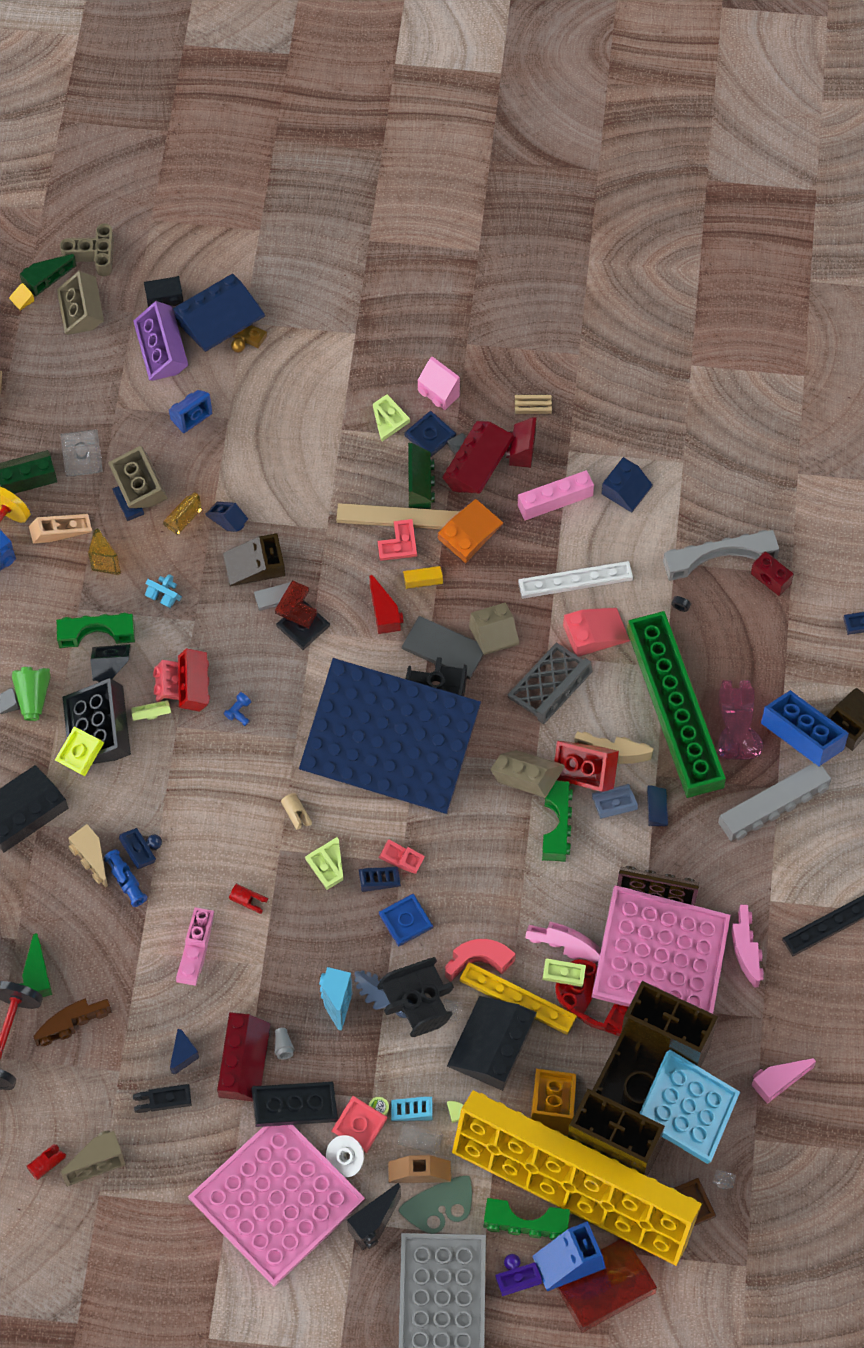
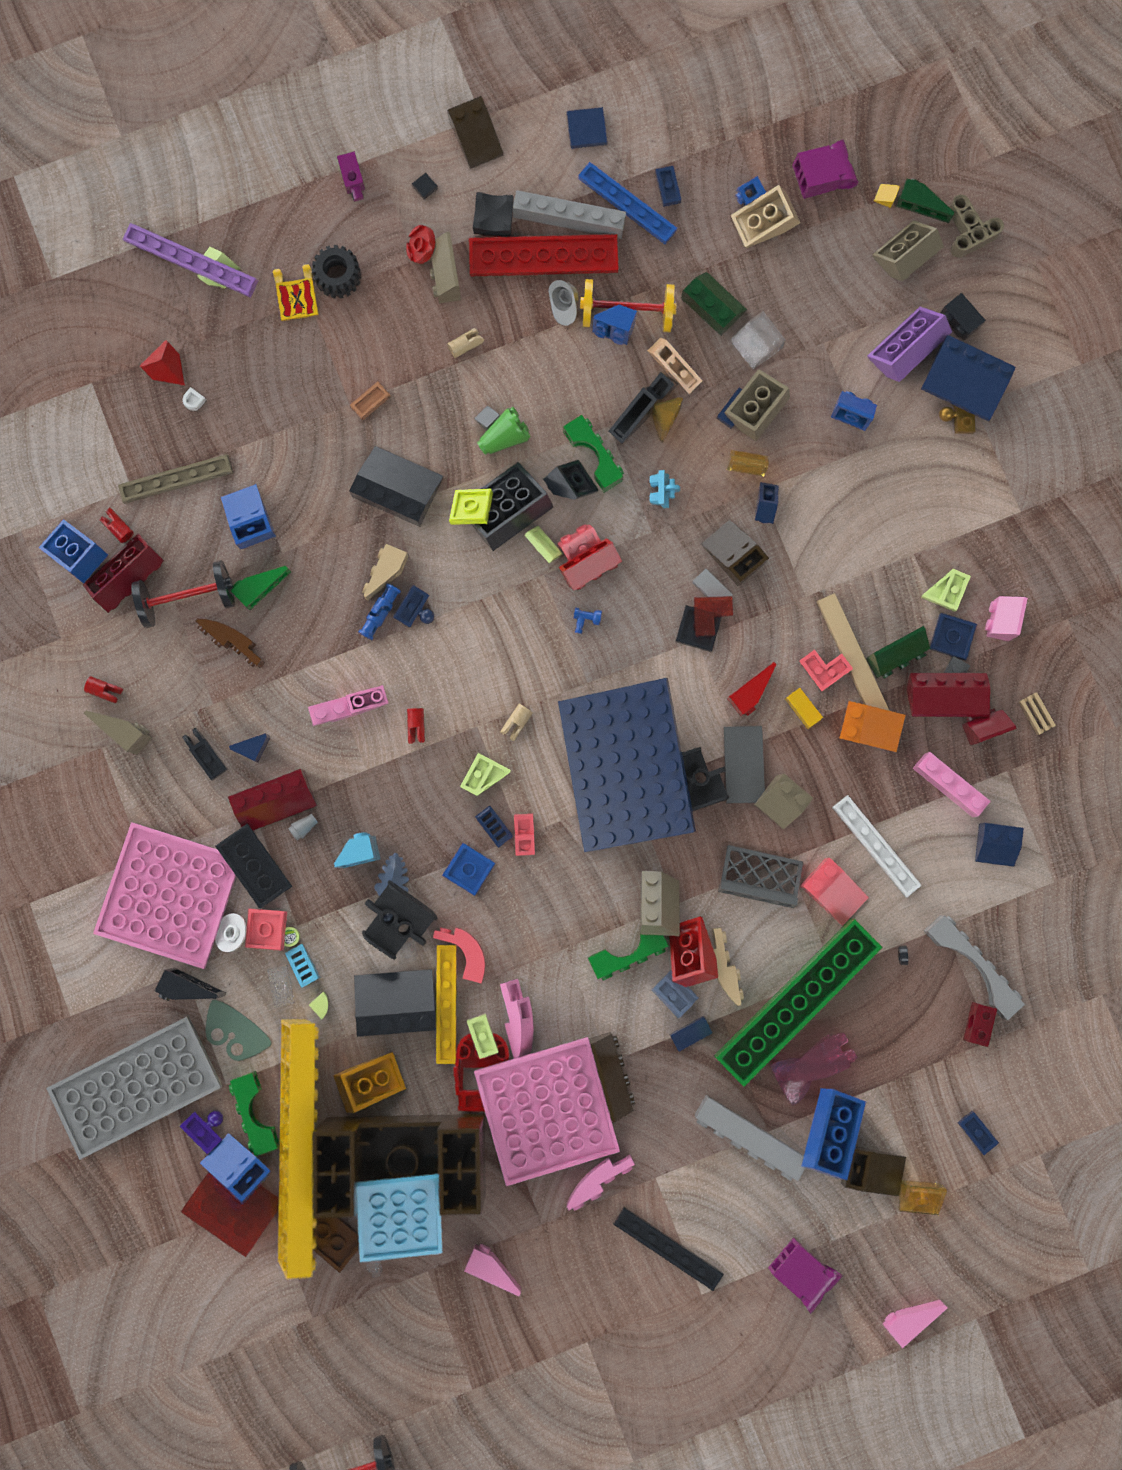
camera: 60 degrees right, 20 degrees up
medium nougat slope [388,1155,451,1183] -> none
none -> black slope [608,372,678,444]

